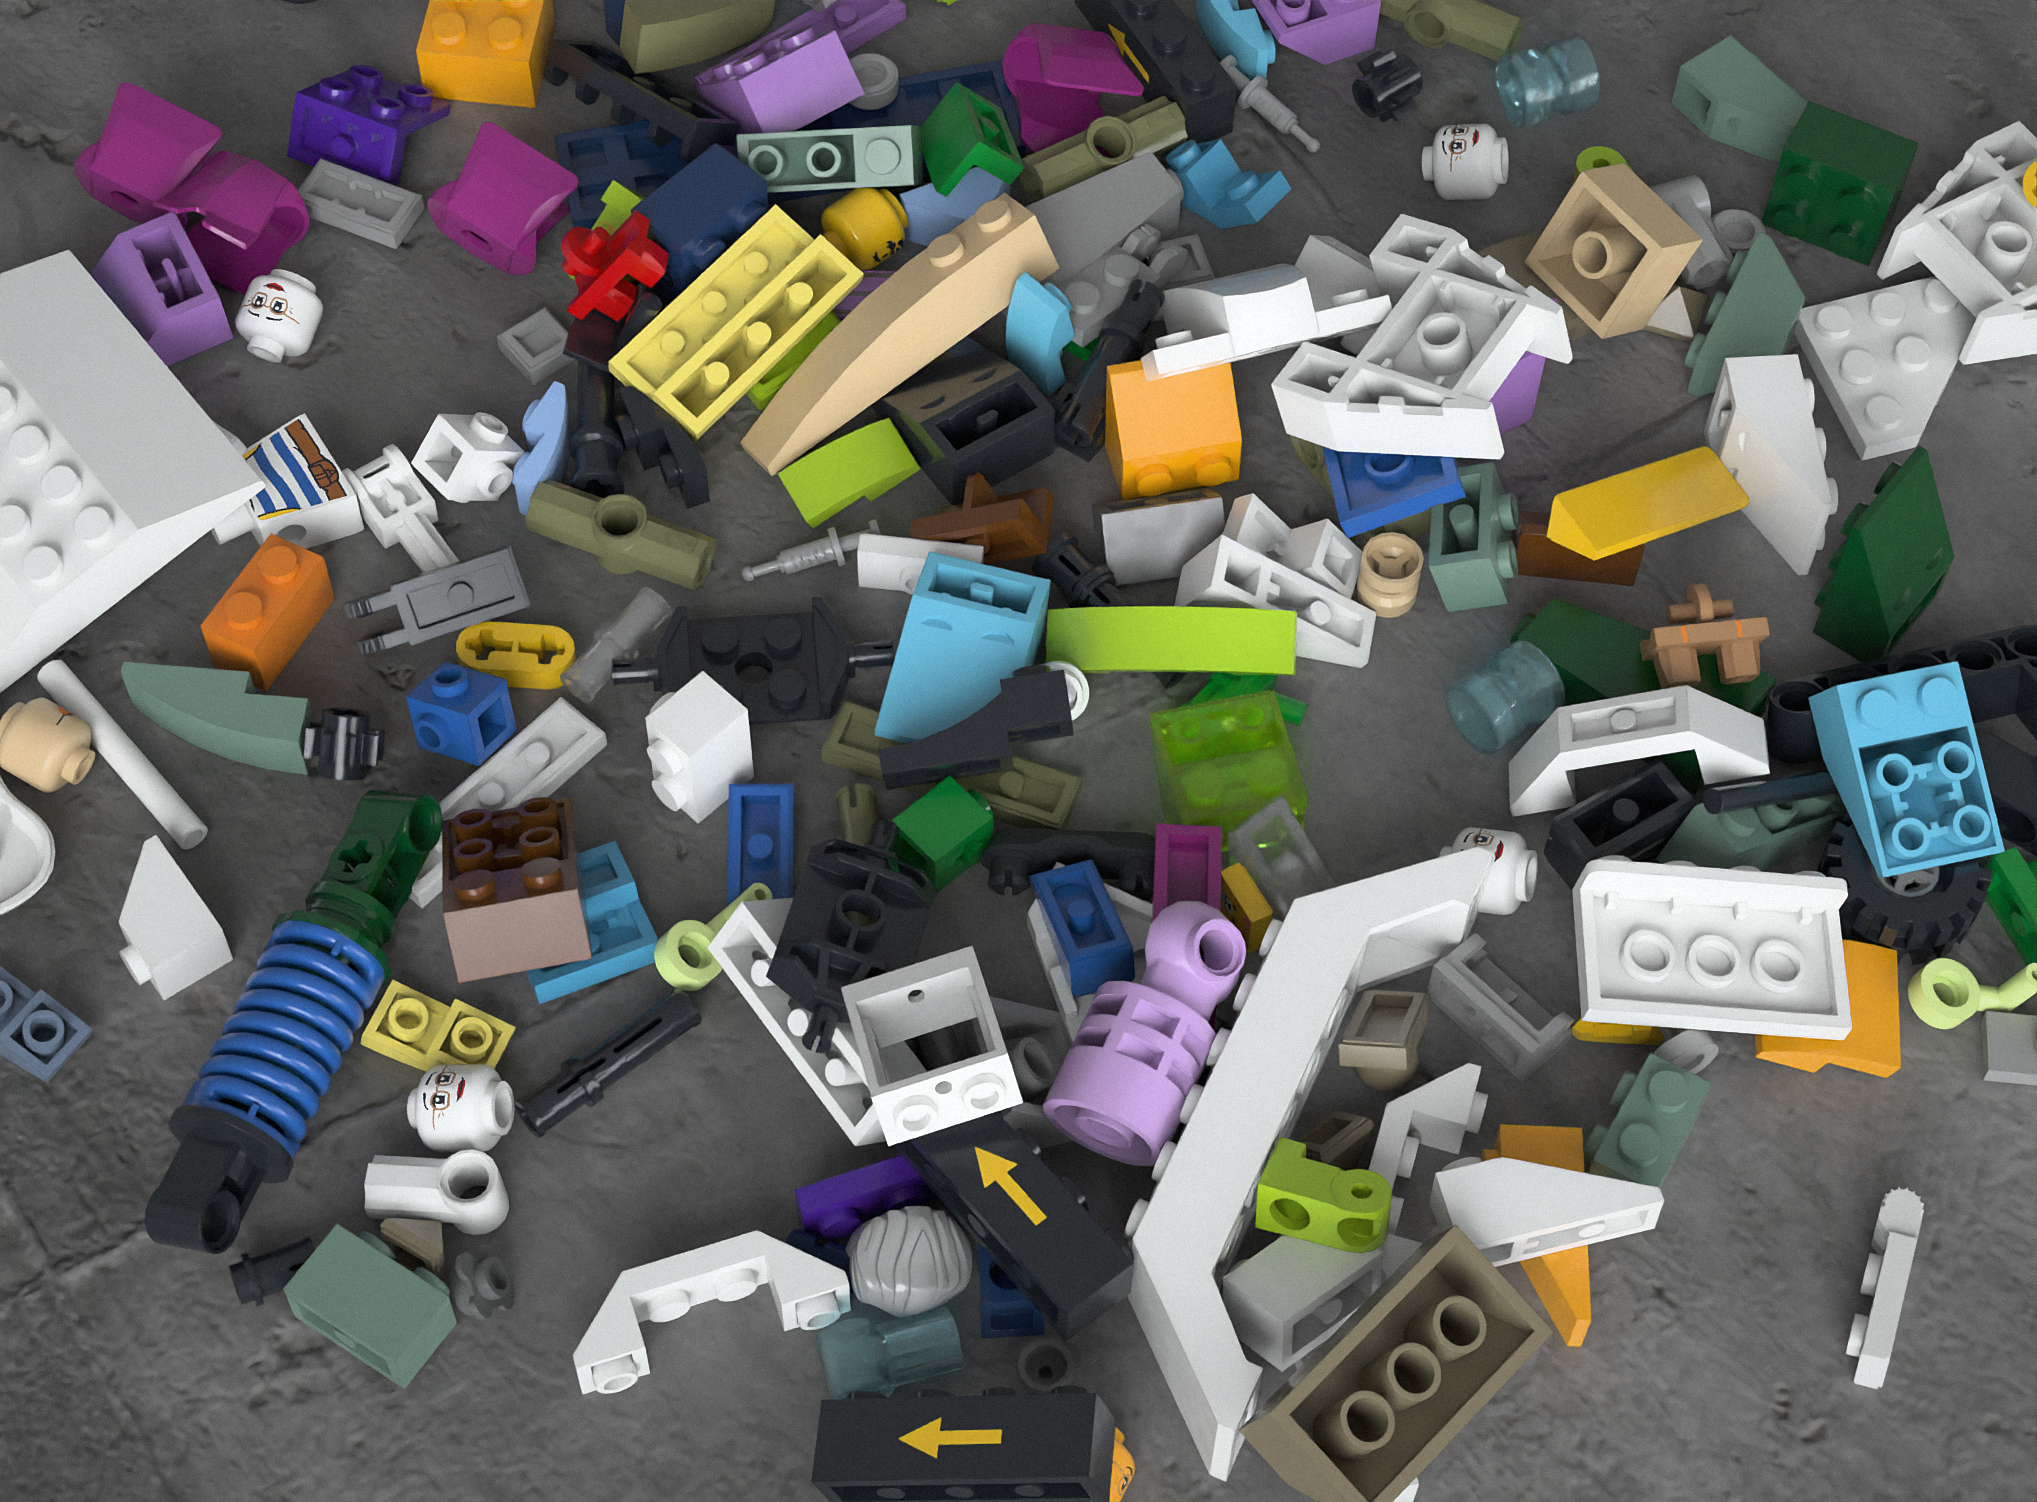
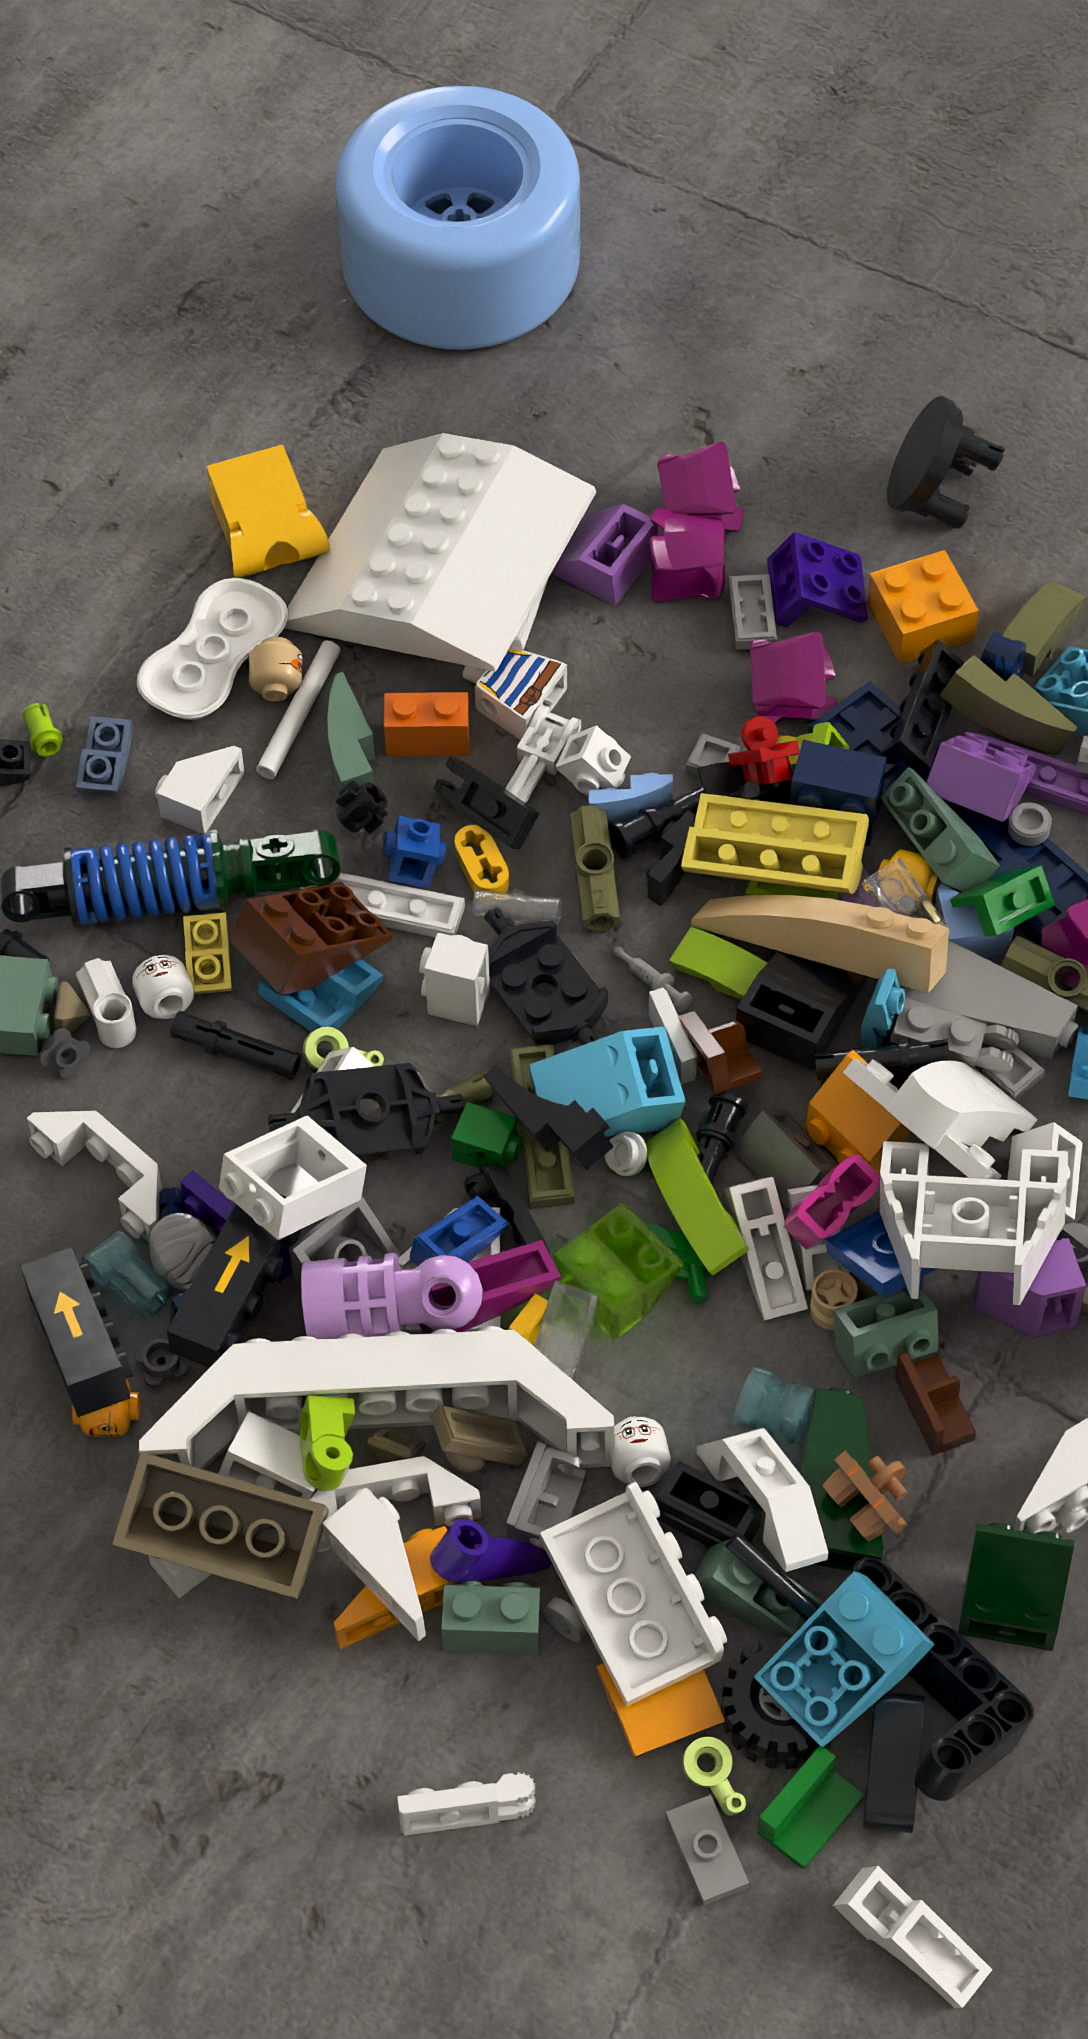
camera: 65 degrees right, 0 degrees up
white head [235,269,323,363] -> none
blue slope [727,784,795,906] -> none
yellow slope [1547,446,1749,561] -> none
none -> dark purple piece [430,1519,552,1582]
none -> dark pink brick [784,1154,880,1250]
none -> clear slope [861,857,949,928]

